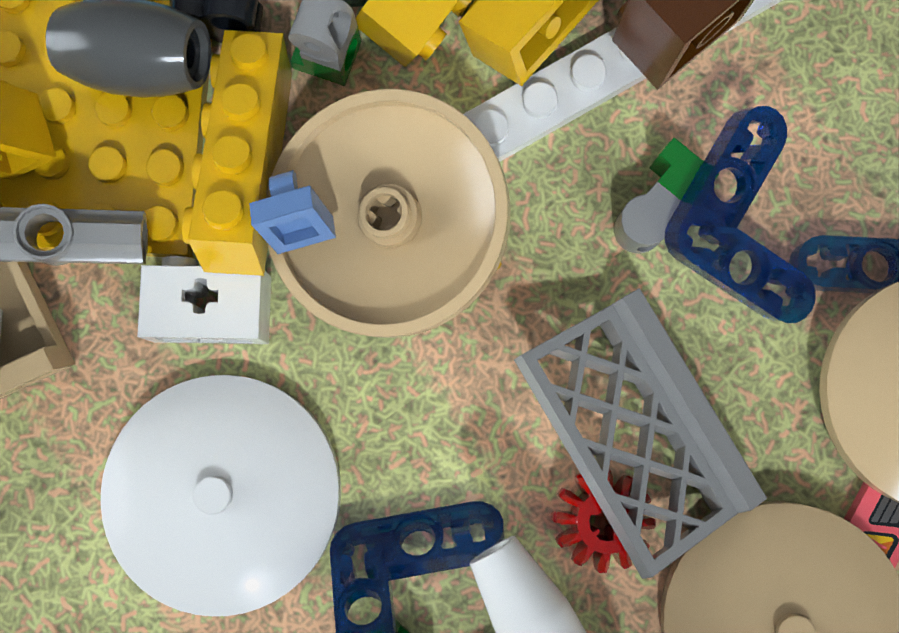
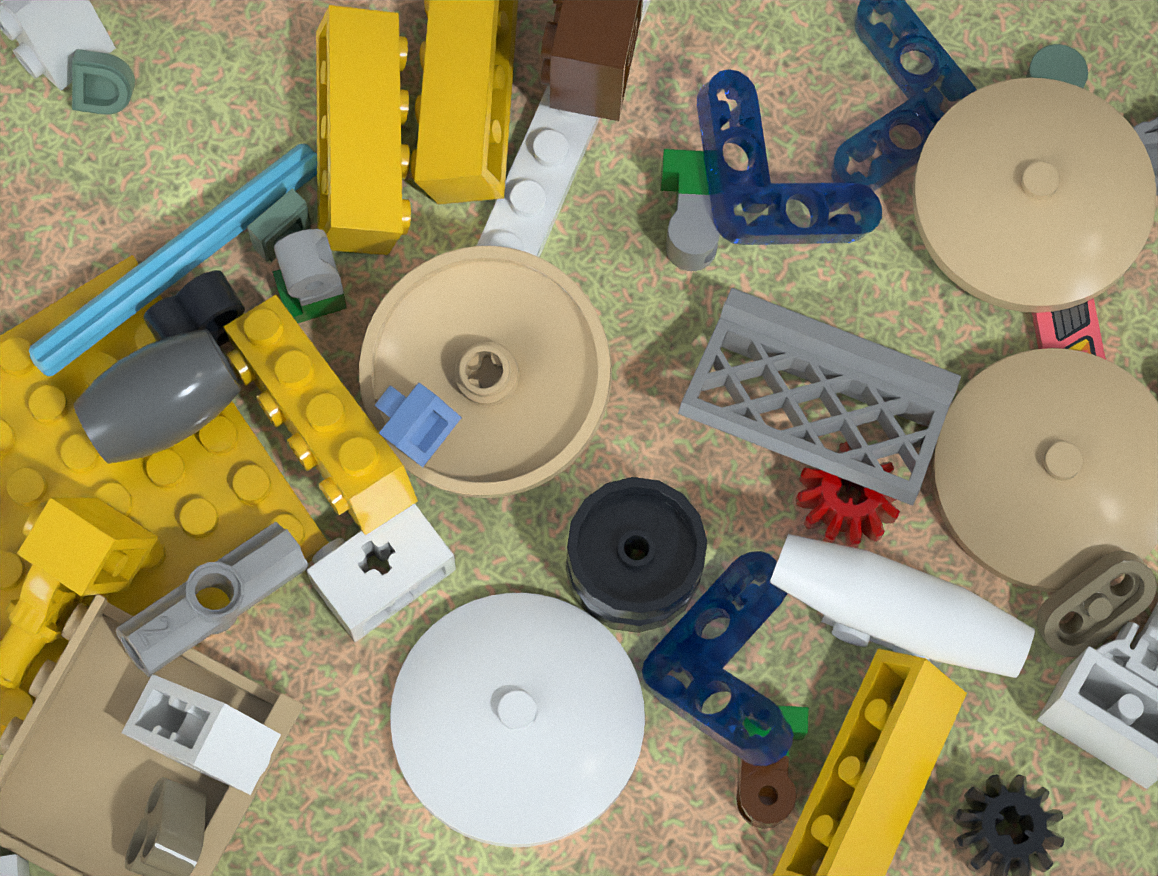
camera: 40 degrees left, 10 degrees down
none -> black wheel [566,477,707,633]

